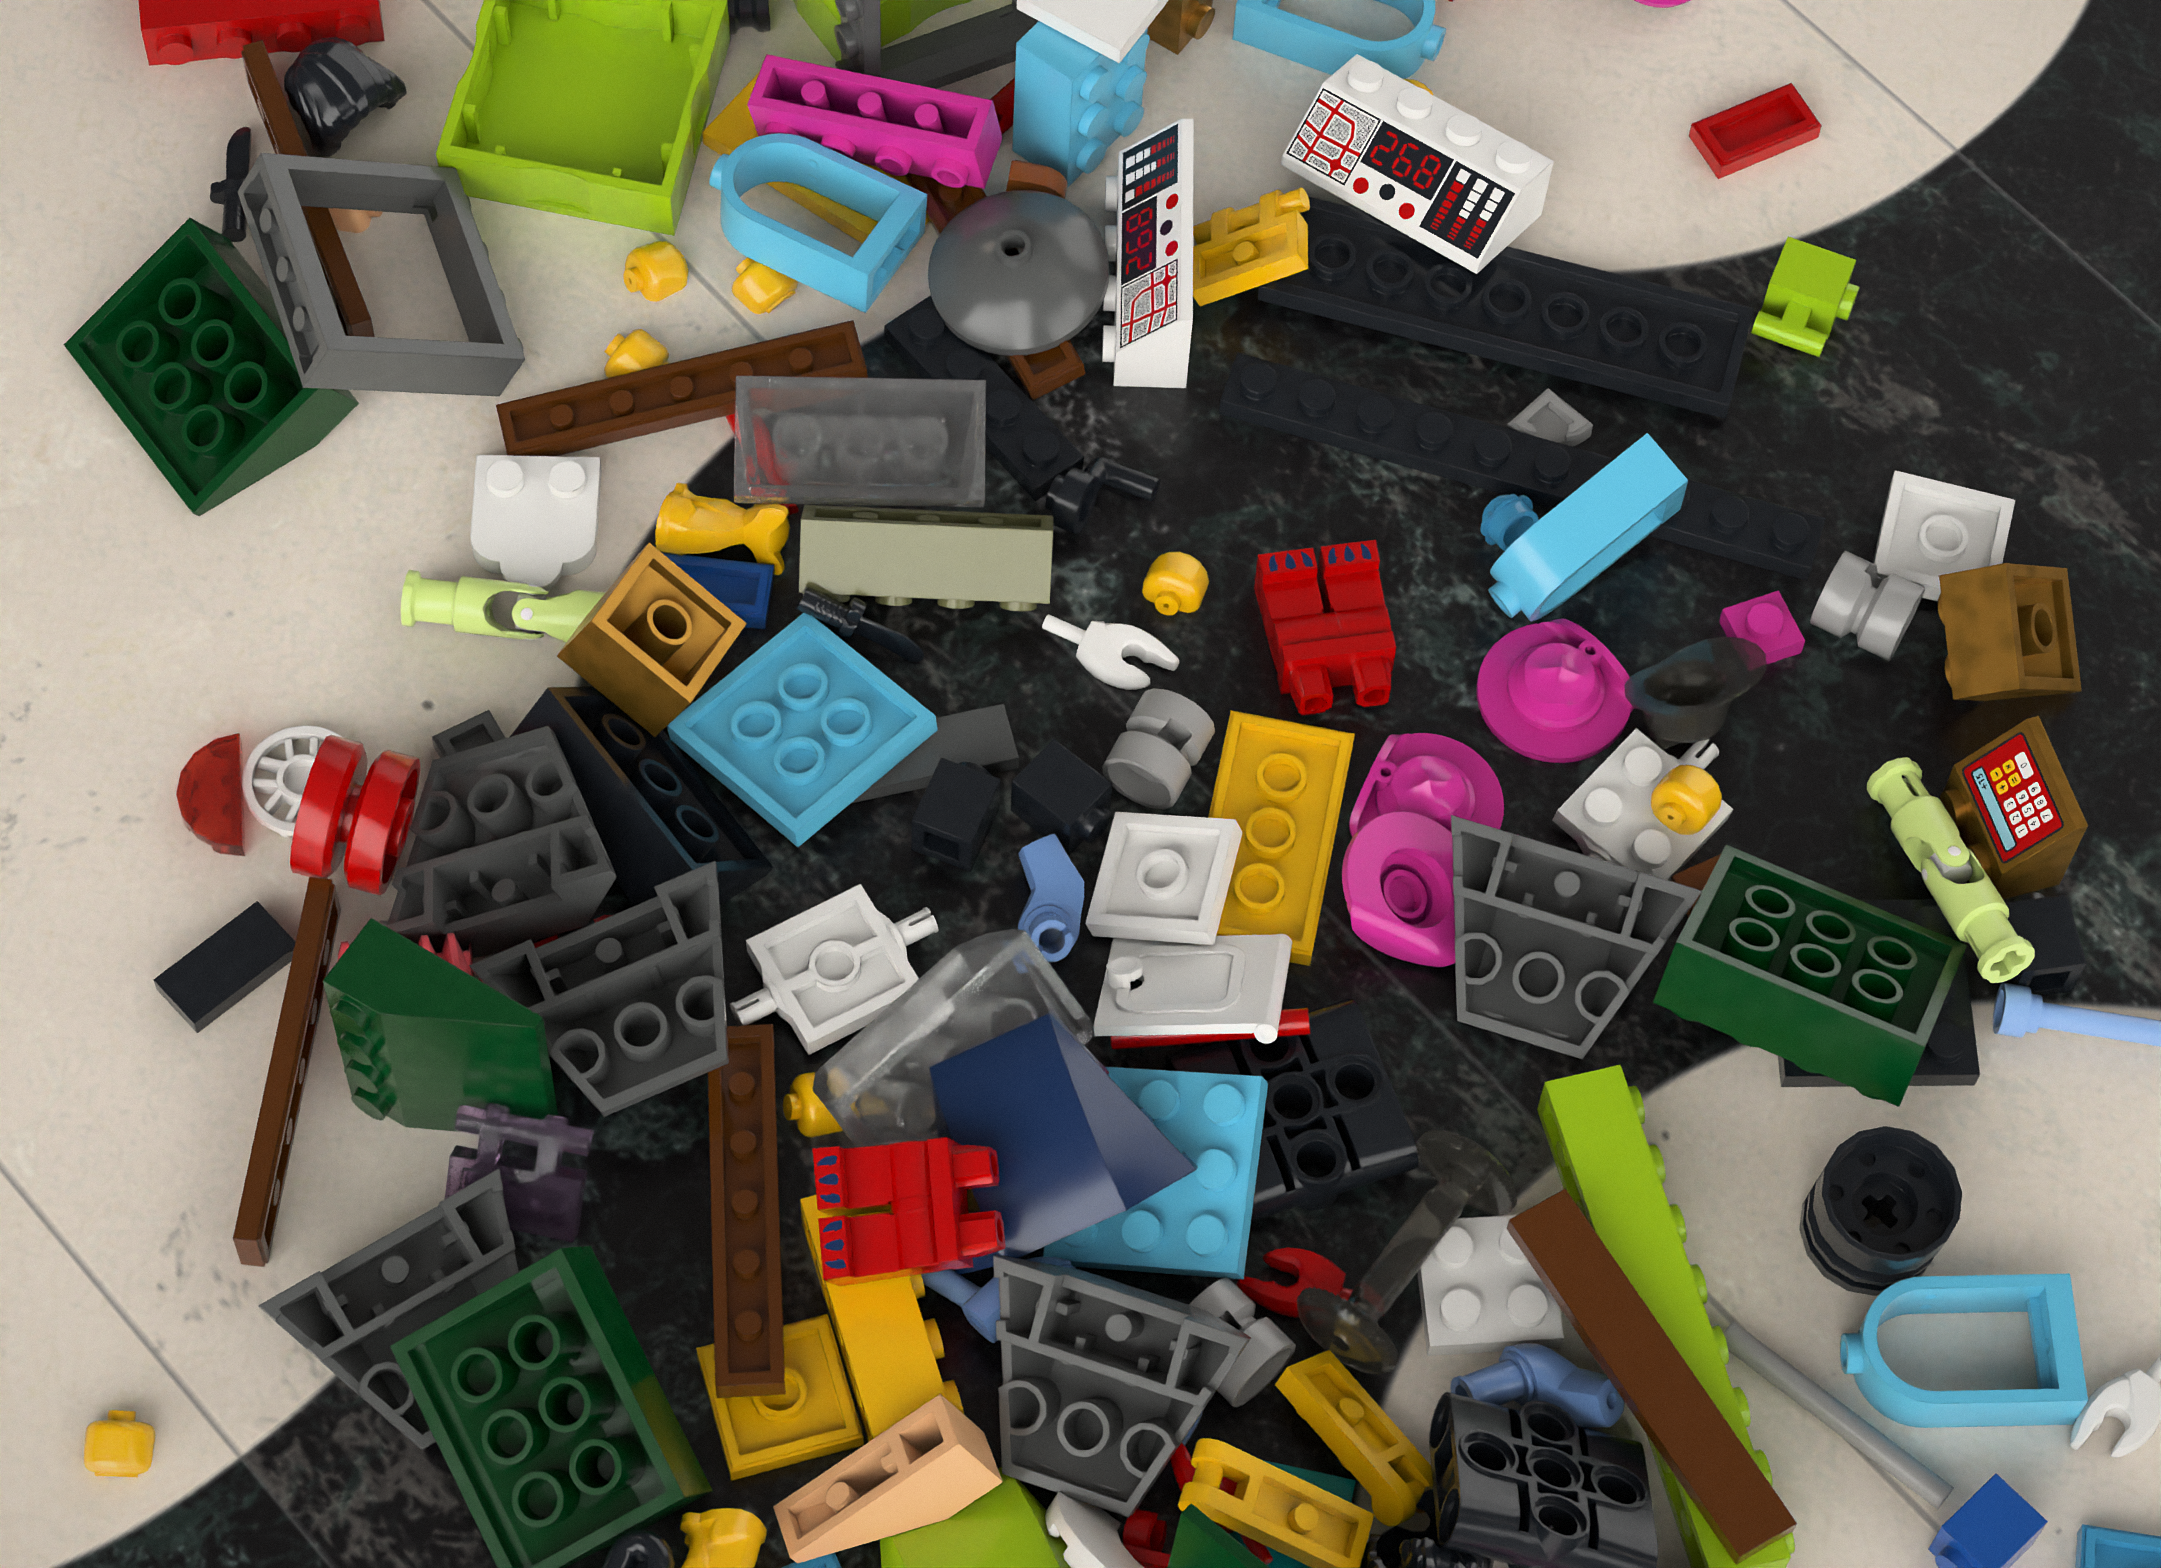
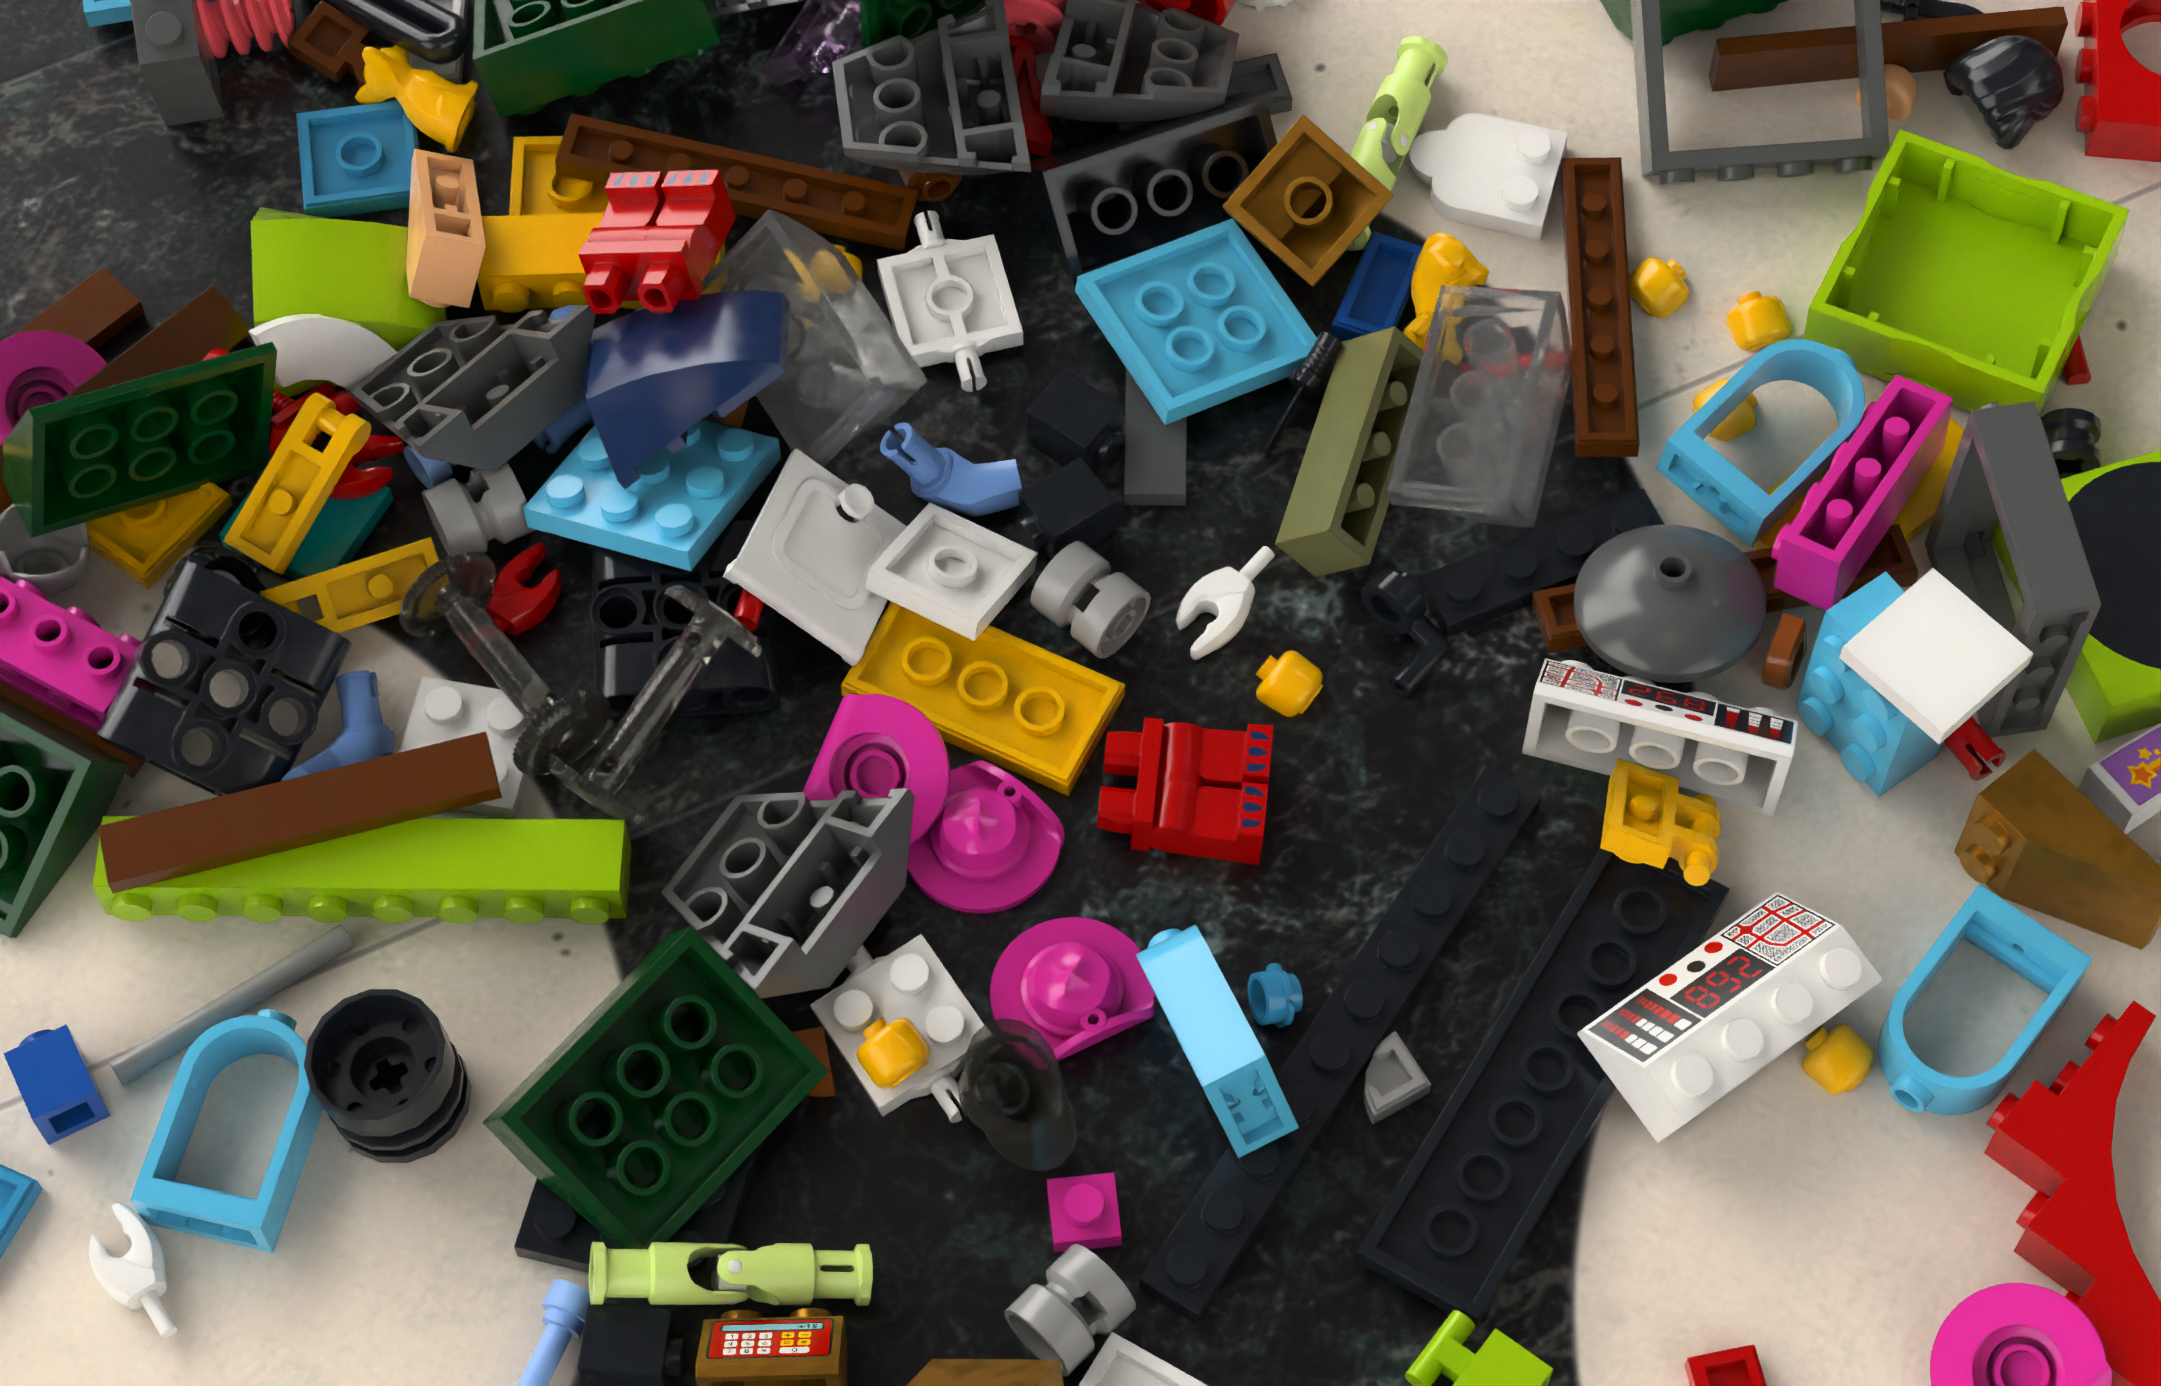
camera: 110 degrees right, 0 degrees up
none -> clear smoke hose [547,584,762,826]

